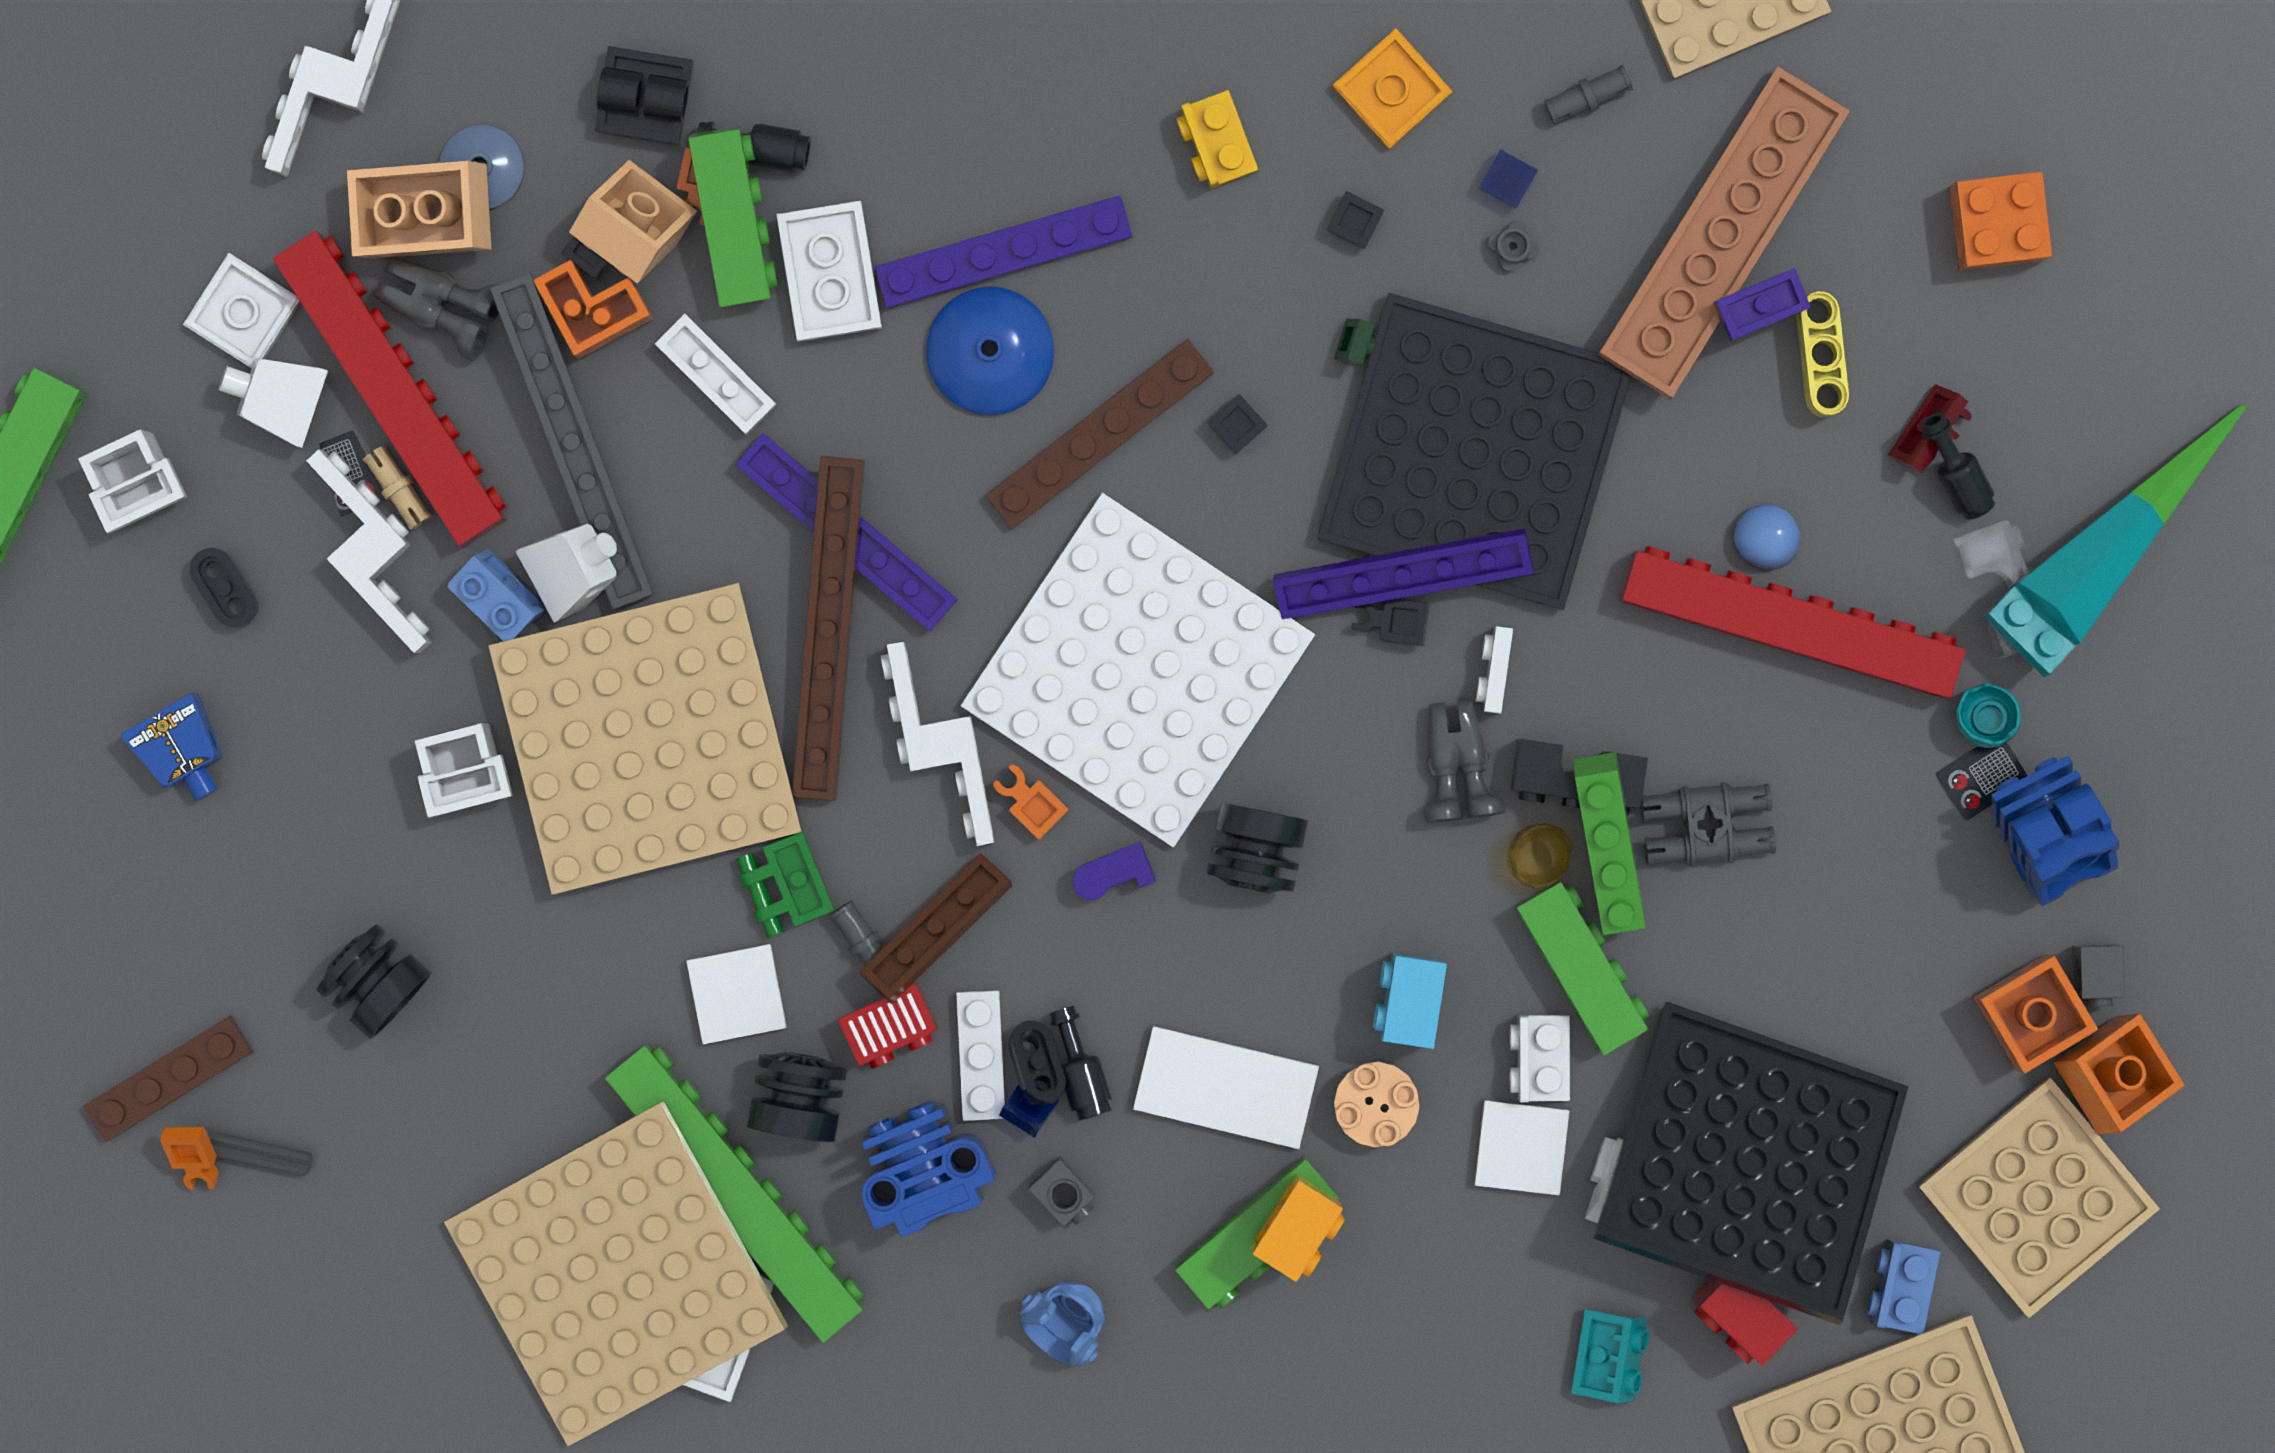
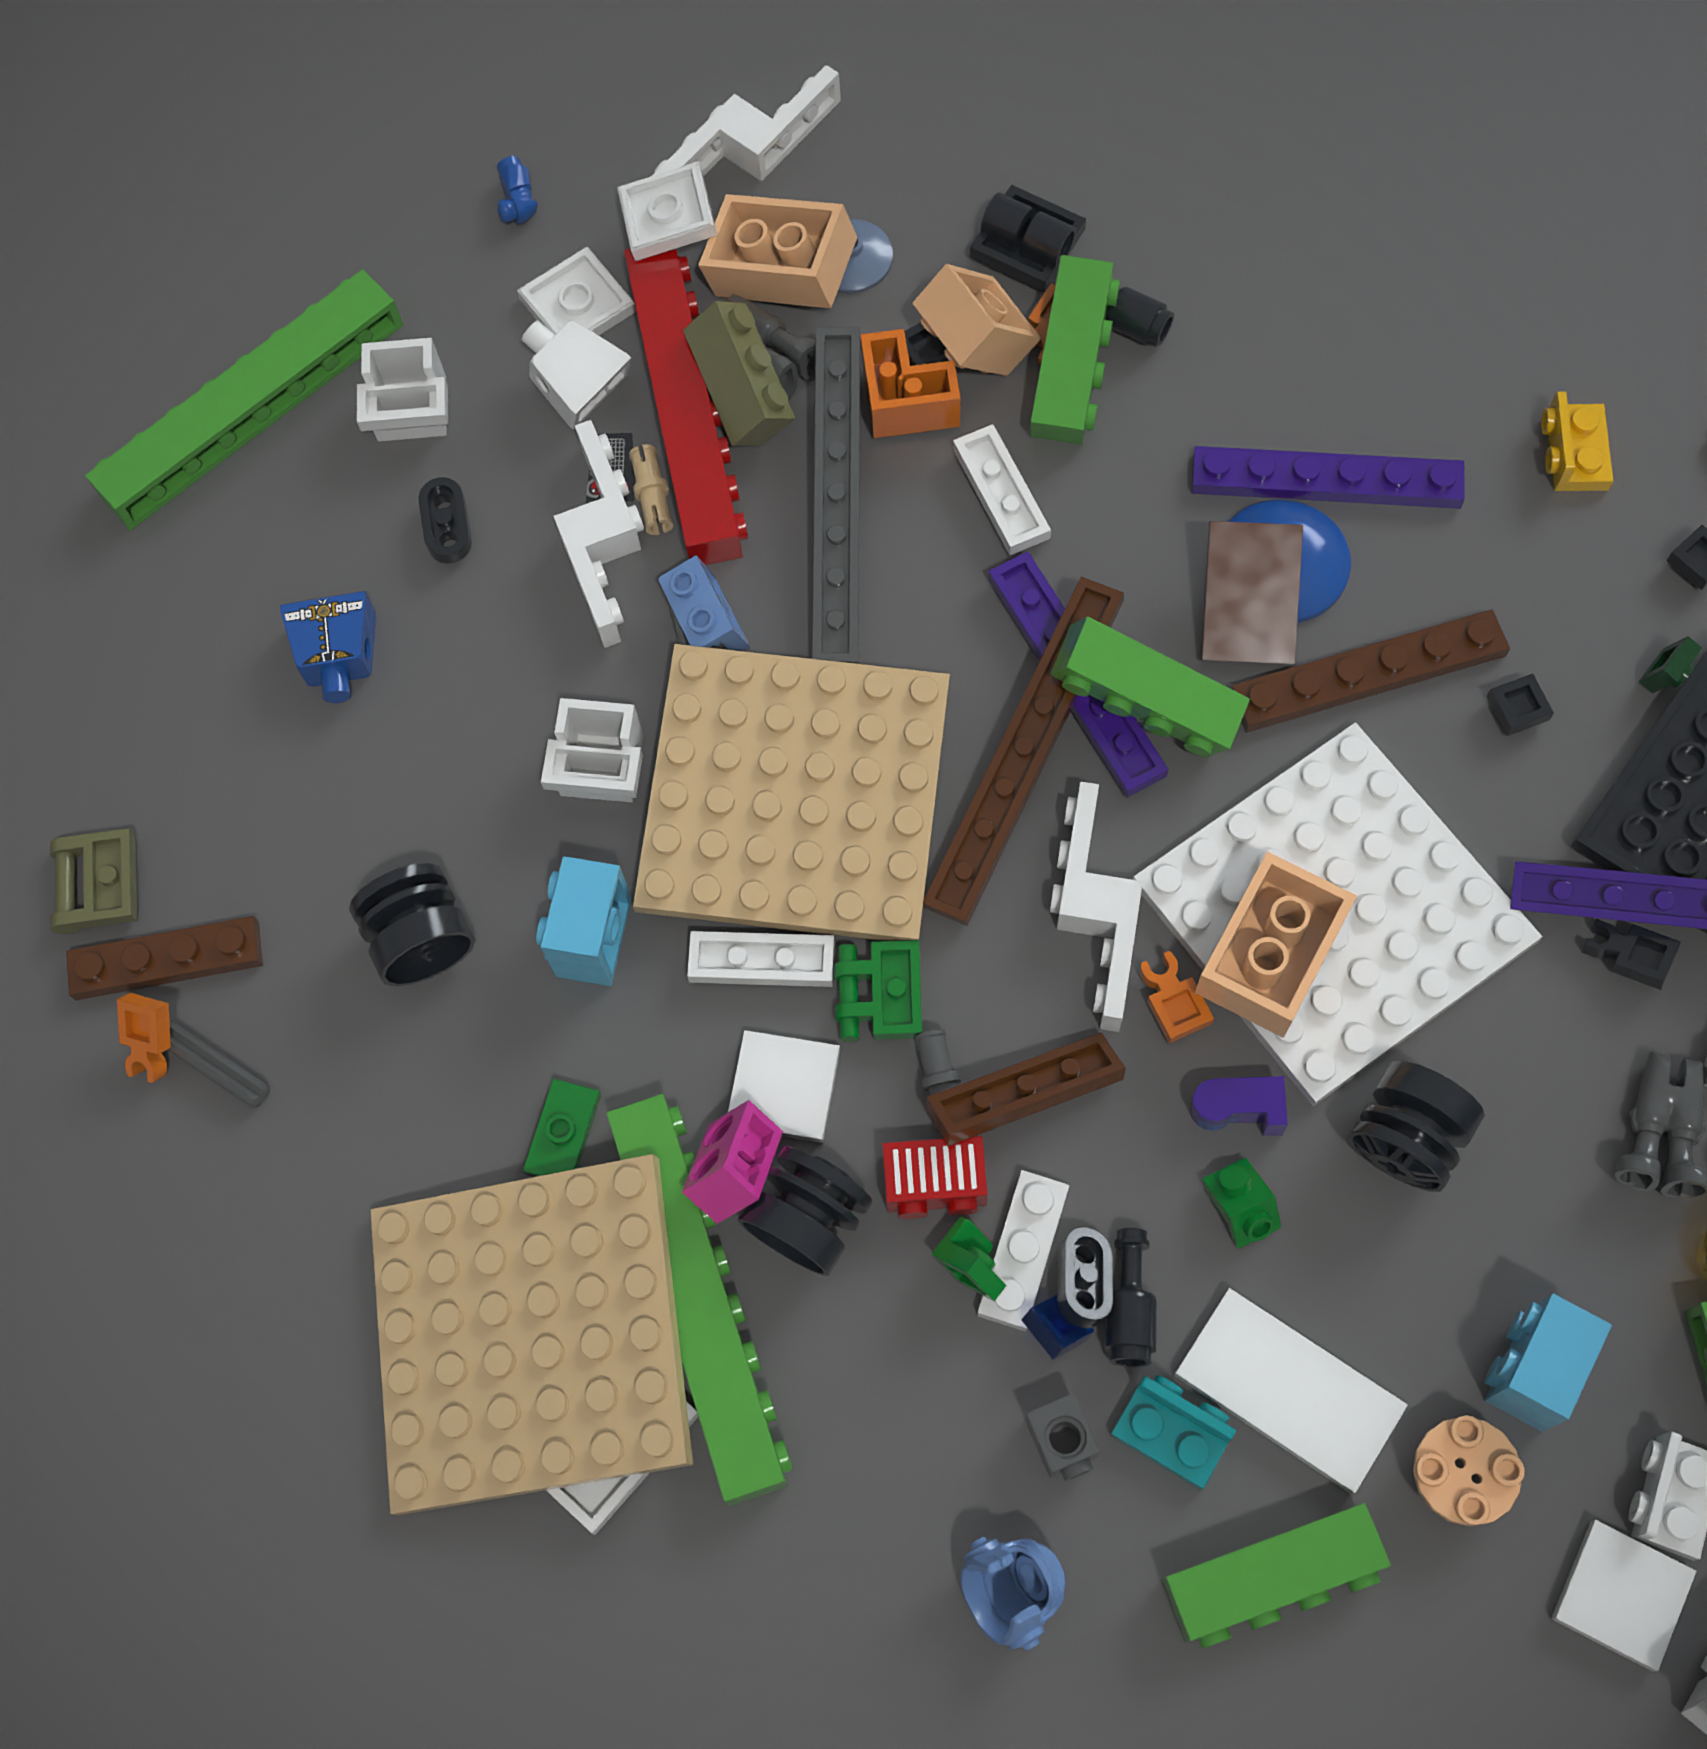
camera: 30 degrees right, 20 degrees down
white torso [516,524,617,623] -> none
white plate [776,201,882,342] -> none
blue piece [862,1100,997,1238] -> none
light orange brick [1250,1174,1345,1282] -> none
none -> olive plate [50,828,137,934]
none -> blue arm [497,156,538,225]
none -> green plate [523,1079,602,1177]
none -> medium azure brick [536,856,632,987]
none -> white tile [617,162,717,261]
none -> dark pink brick [682,1100,783,1224]
none -> olive brick [683,301,796,446]
none -> white plate [687,931,835,987]
none -> green bracket [931,1217,1007,1302]
none -> bright green brick [1050,616,1250,757]
none -> teal bracket [1110,1375,1236,1491]
none -> light nougat brick [1195,851,1357,1038]
none -> tile [1201,521,1303,664]
none -> green bracket [1202,1157,1281,1248]

